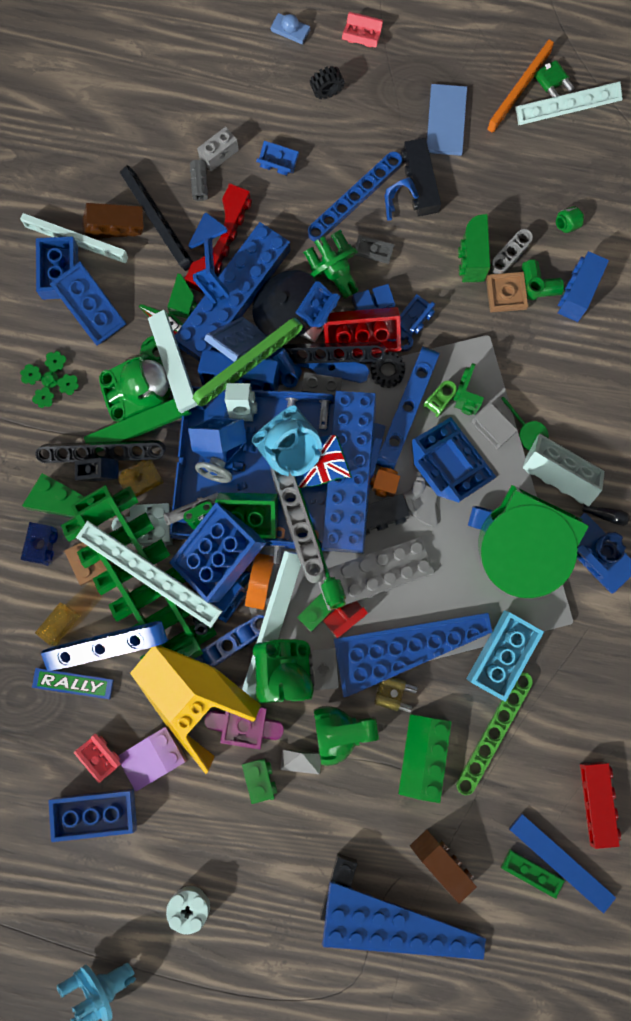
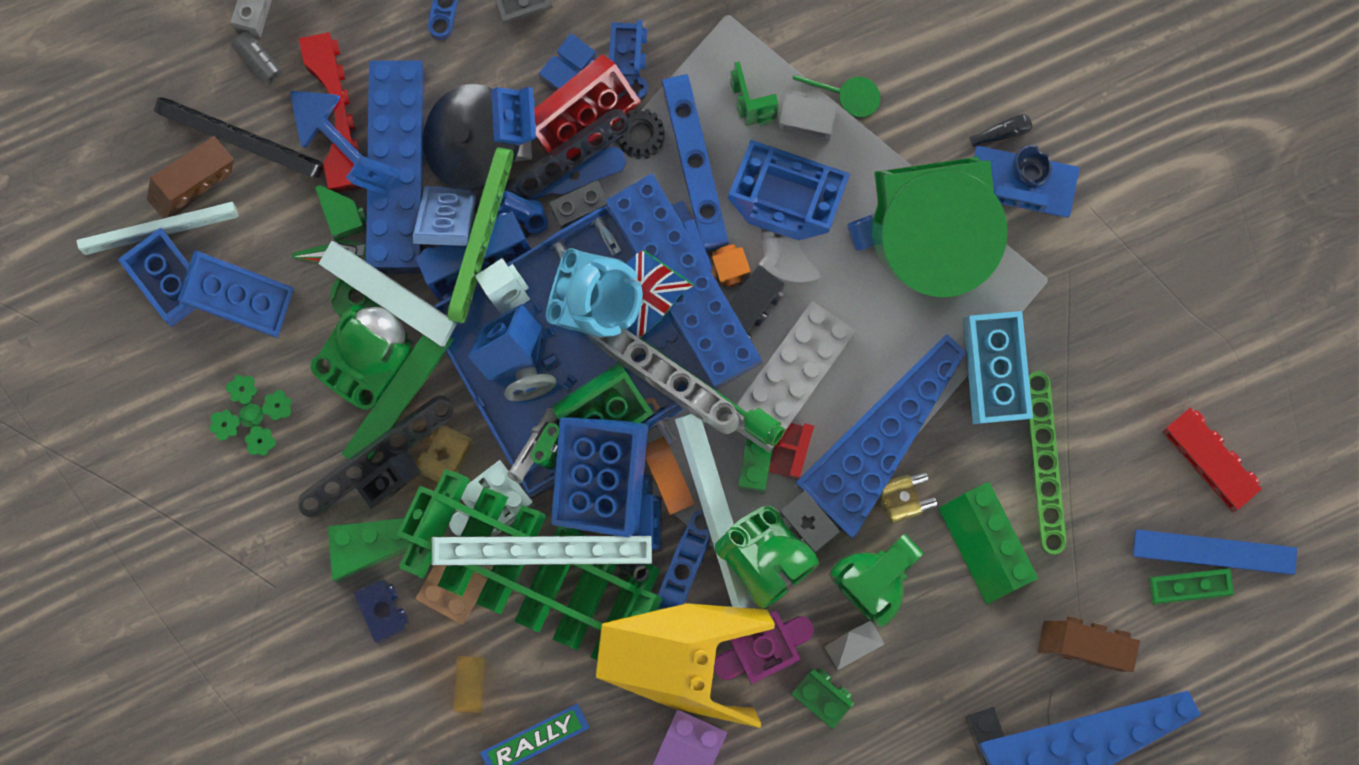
camera: 35 degrees left, 0 degrees up
beam [40,621,168,671] -> none
green piece [303,230,359,299] -> none
bright green piece [423,380,457,418] -> none
light aqua slope [523,433,605,506] -> none

